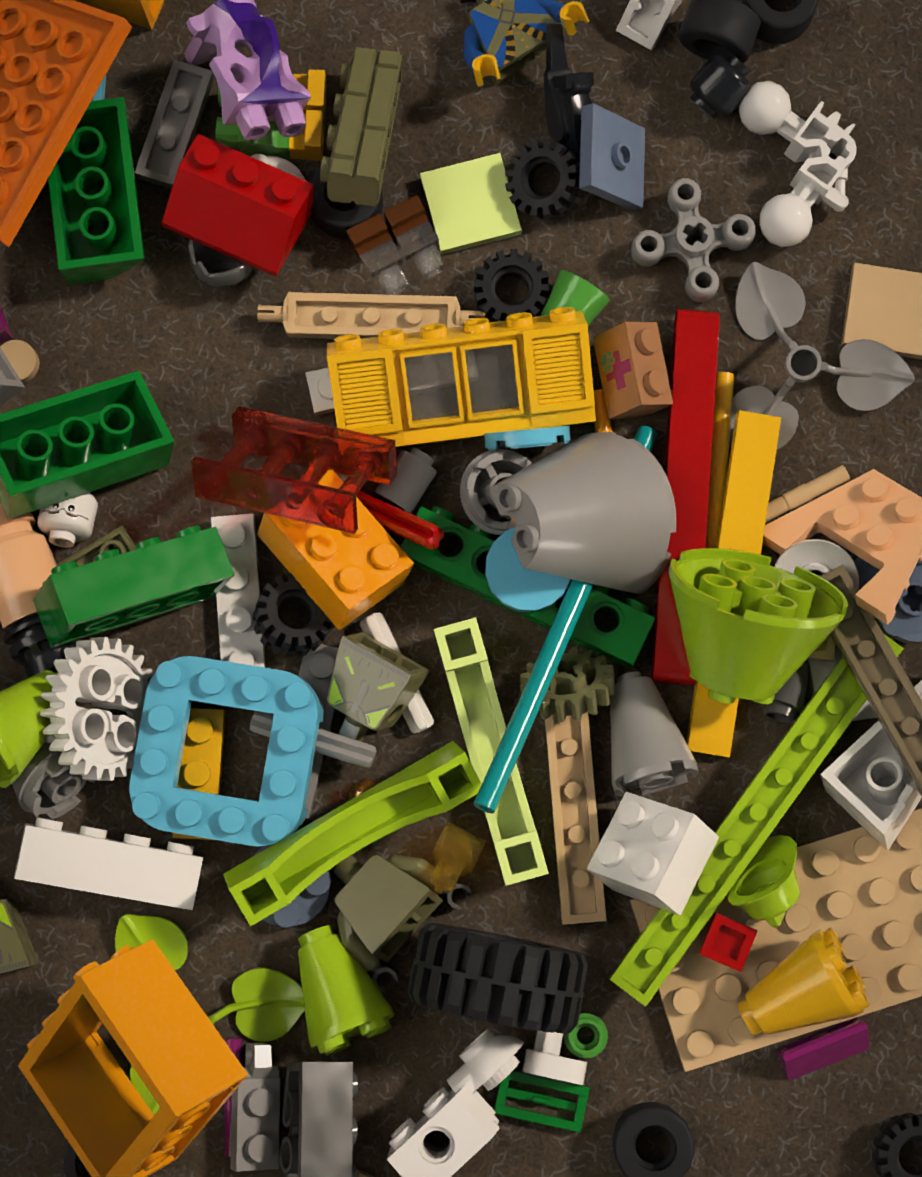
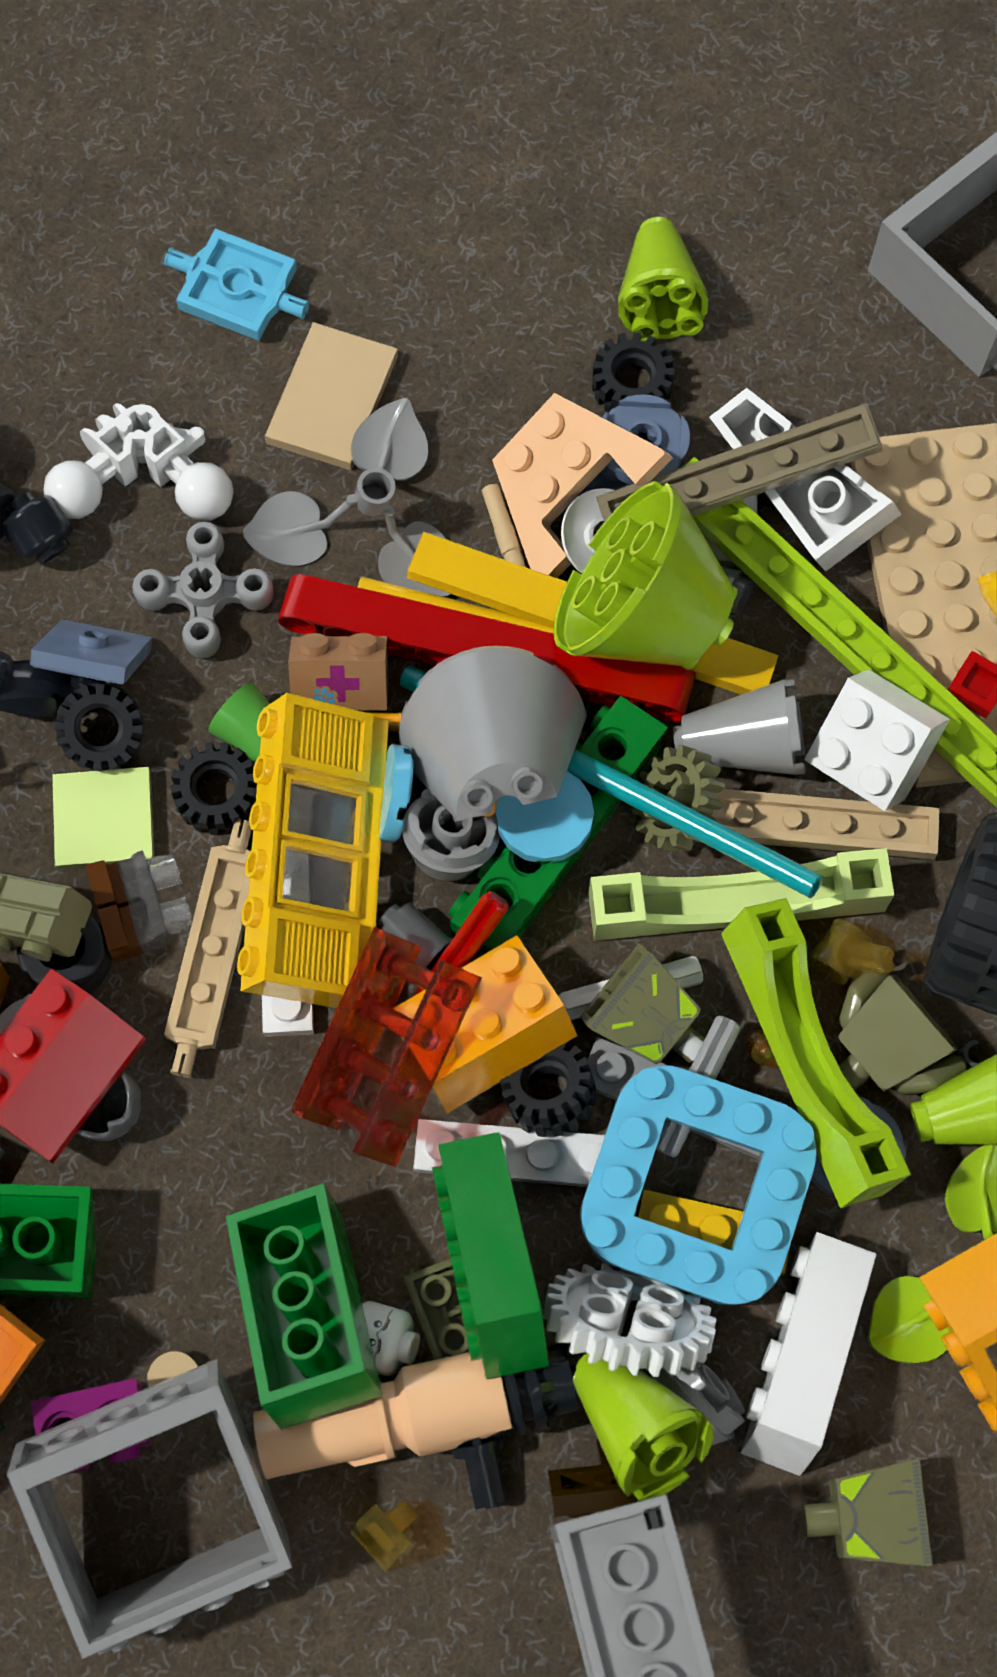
camera: 85 degrees left, 10 degrees down
lime piece [728,835,800,928] -> none

